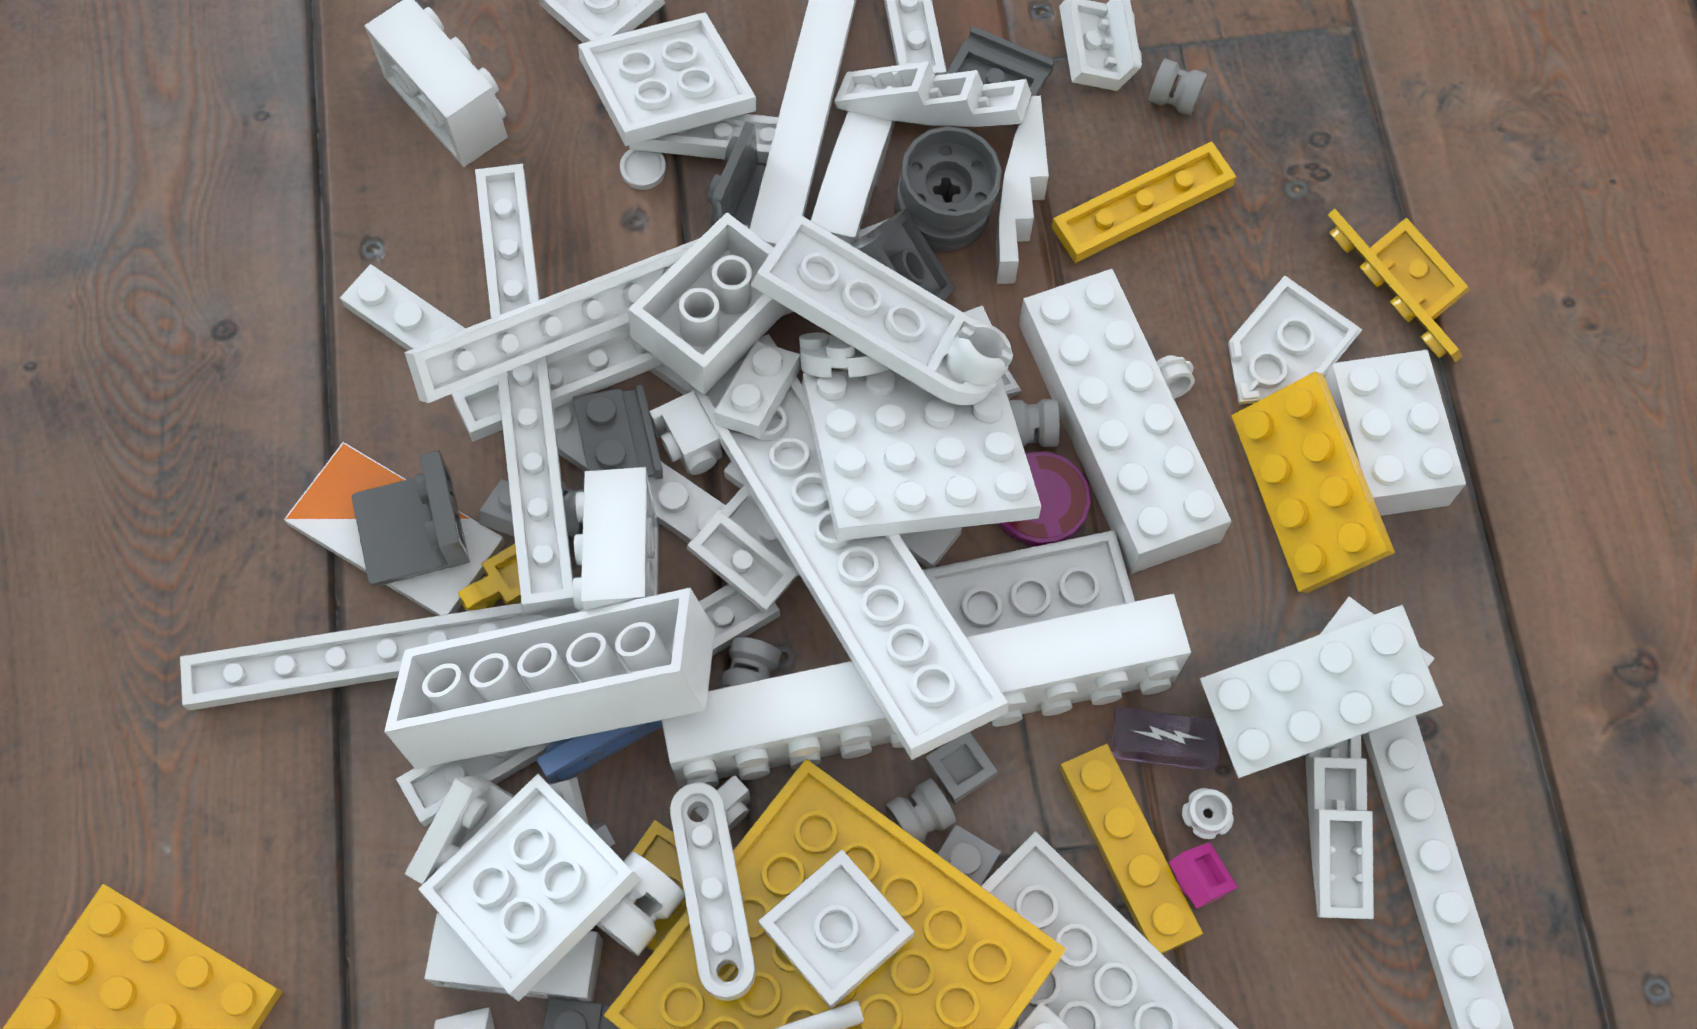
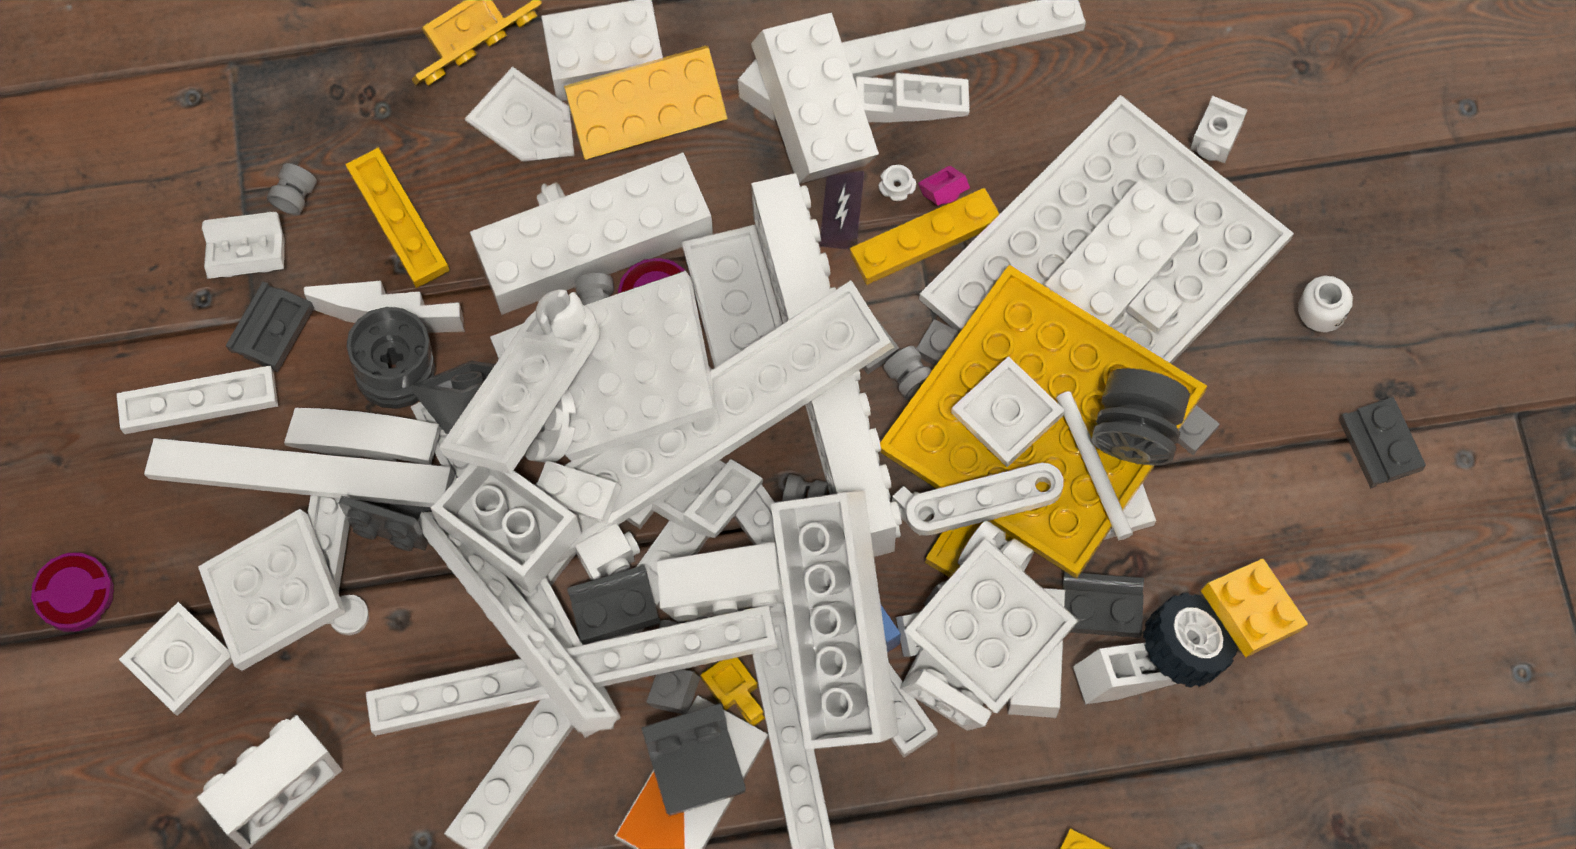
camera: 90 degrees left, 0 degrees up
white slope [834,61,1031,127] -> none

